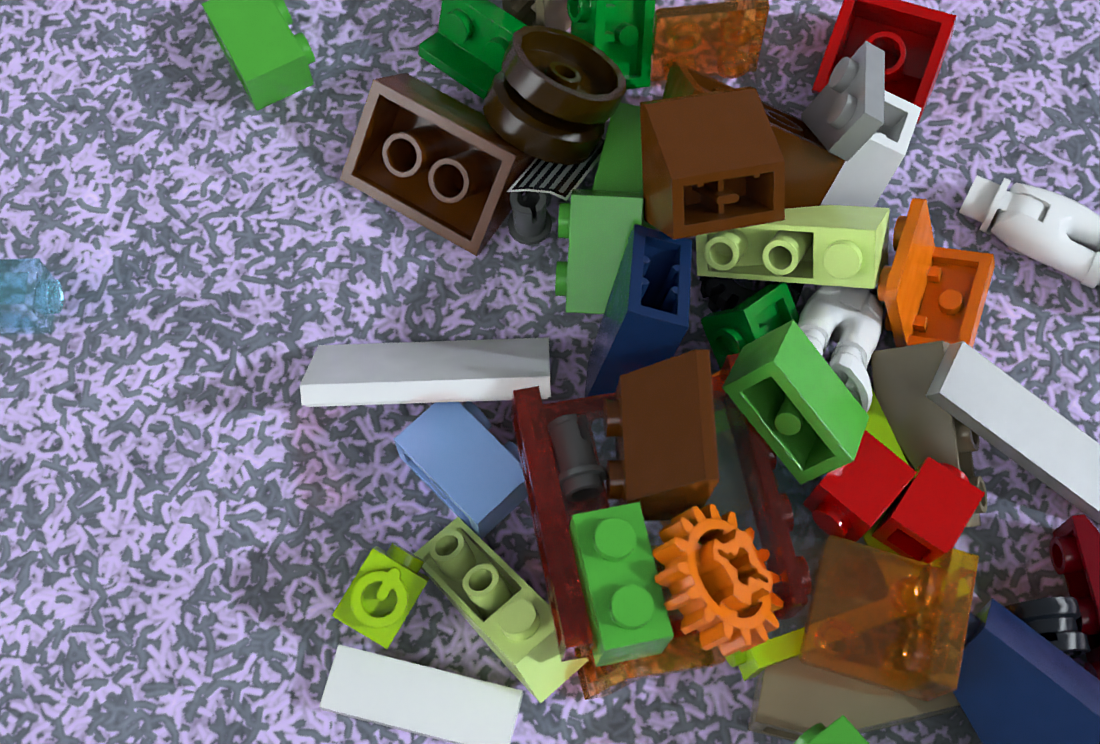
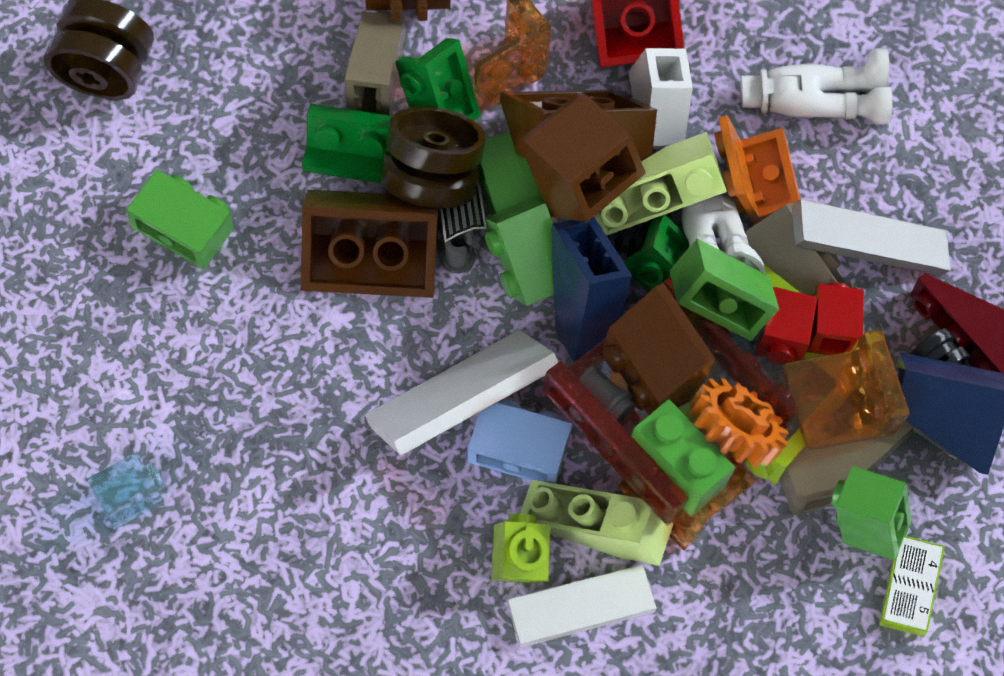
camera: 35 degrees left, 0 degrees up
light grey wing [801,41,885,162] -> none

